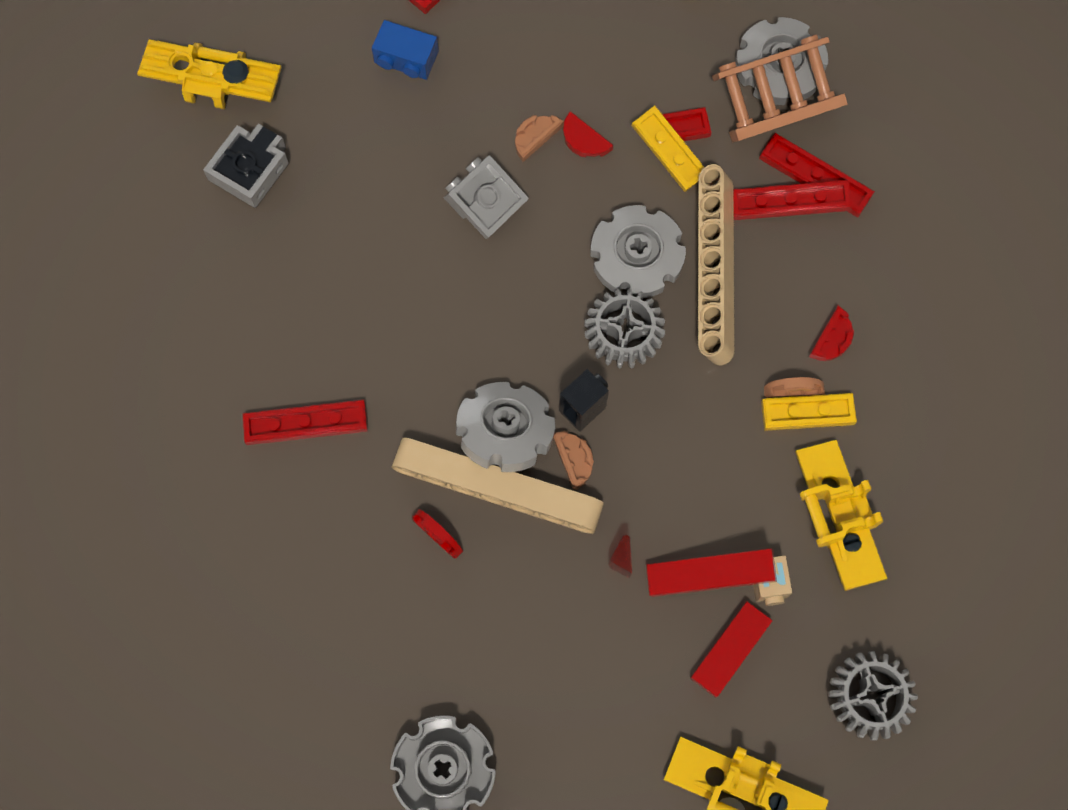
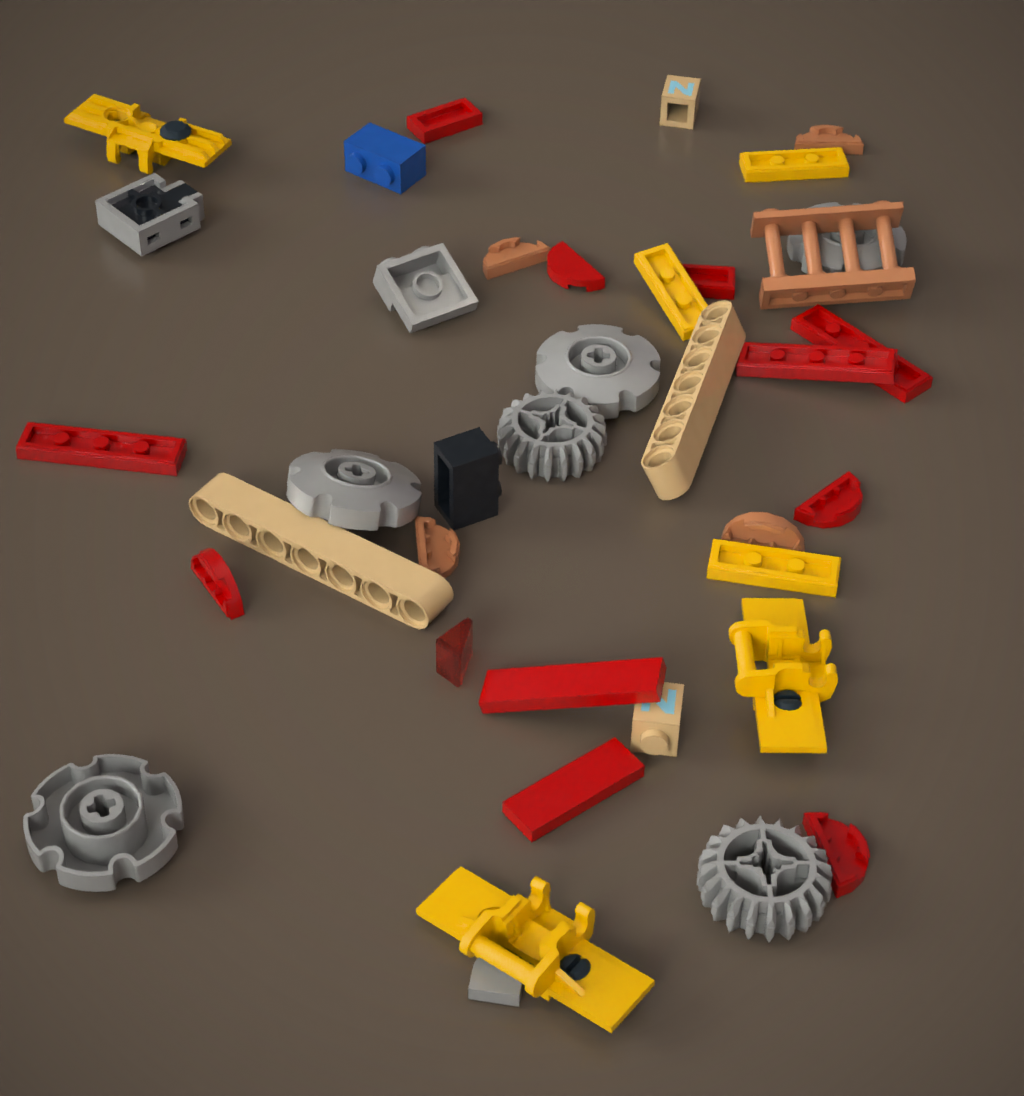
camera: 15 degrees right, 30 degrees down
none -> red tile [802,812,870,898]

